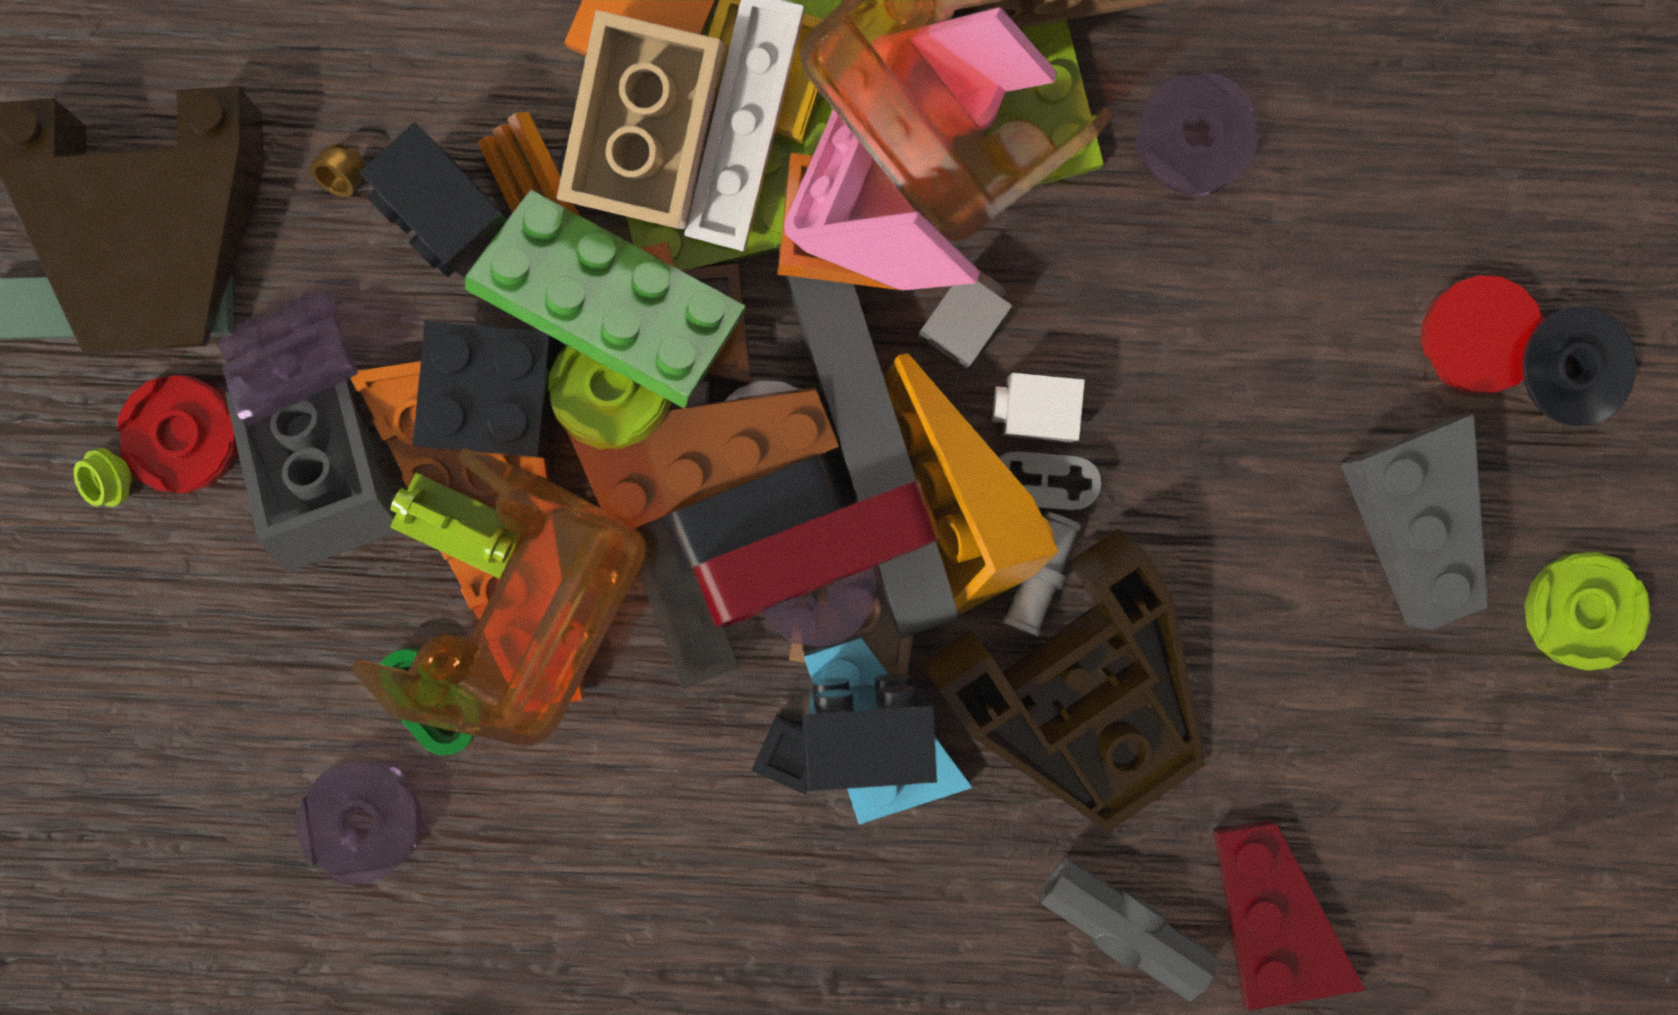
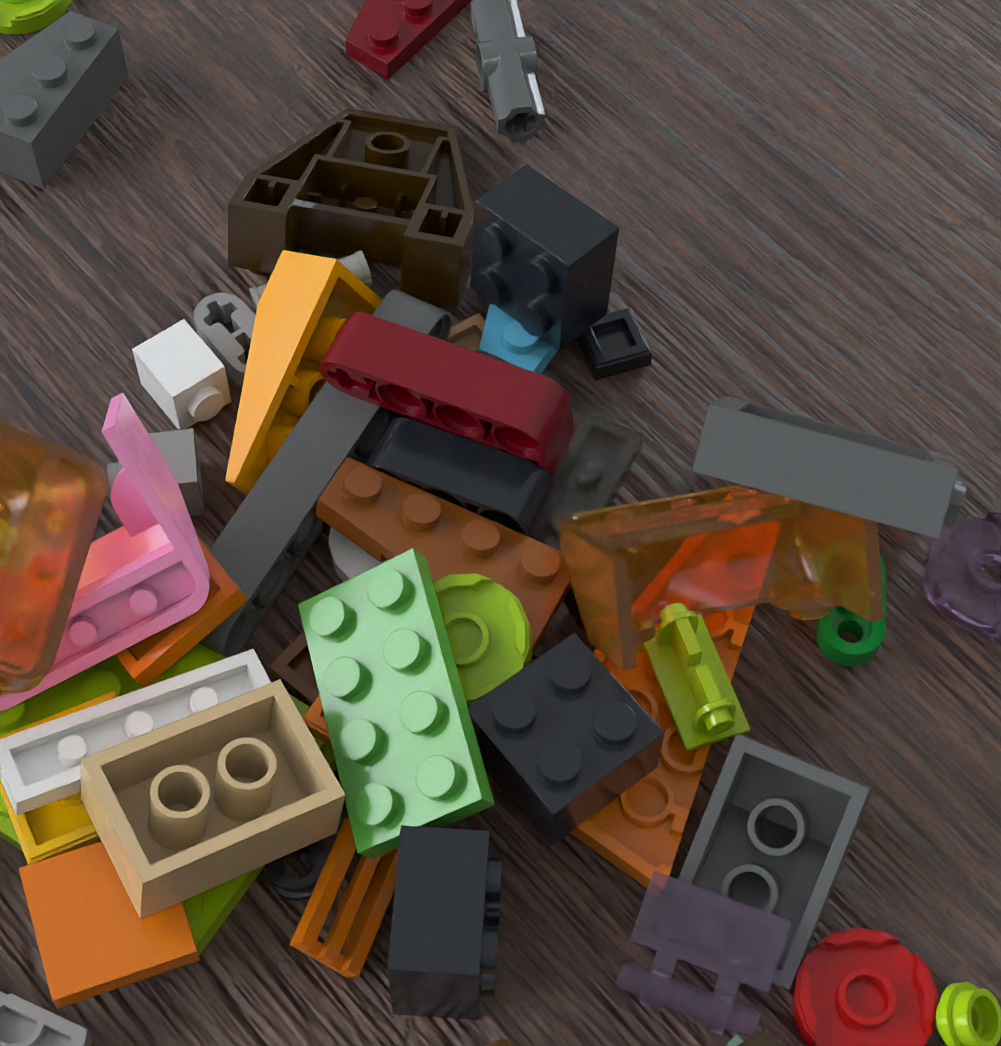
camera: 130 degrees left, 30 degrees down
none -> dark grey window [692,396,967,539]

